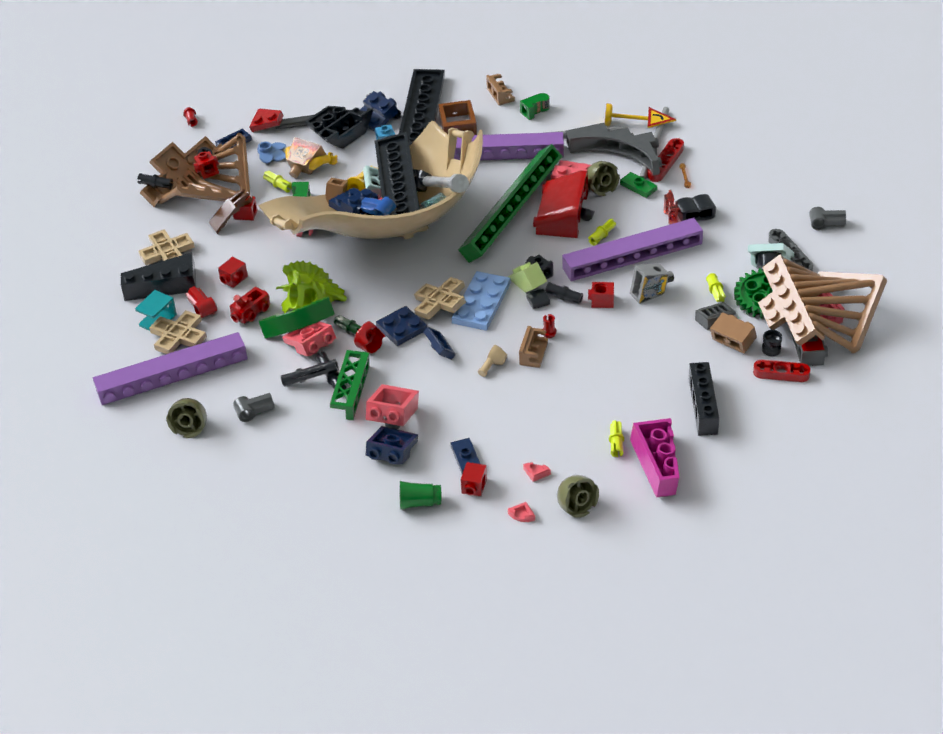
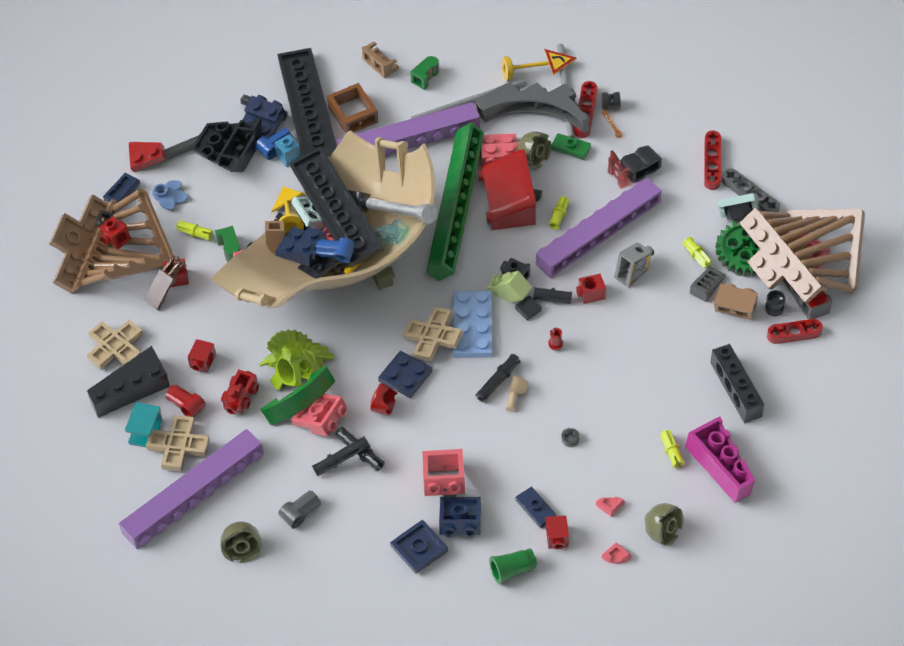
camera: 20 degrees left, 10 degrees up
black pin [137,173,173,190] -> none
red pin [183,107,198,127] -> none
torso [285,137,338,178] -> none
green fence [330,350,370,420] -> none
dark green axle [334,315,361,335] -> none
dark blue plate [423,327,456,360] -> none
medium nougat hinge [519,326,548,368] -> none
dark grey piece [809,207,846,230] -> none
none -> blue piece [256,128,293,160]
none -> olive plate [372,266,395,290]
none -> dark blue plate [390,519,448,574]
none -> black pin [475,354,521,403]
none -> dark grey bush [561,427,579,447]
none -> black wheel [601,92,621,110]
none -> red beam [704,130,721,190]

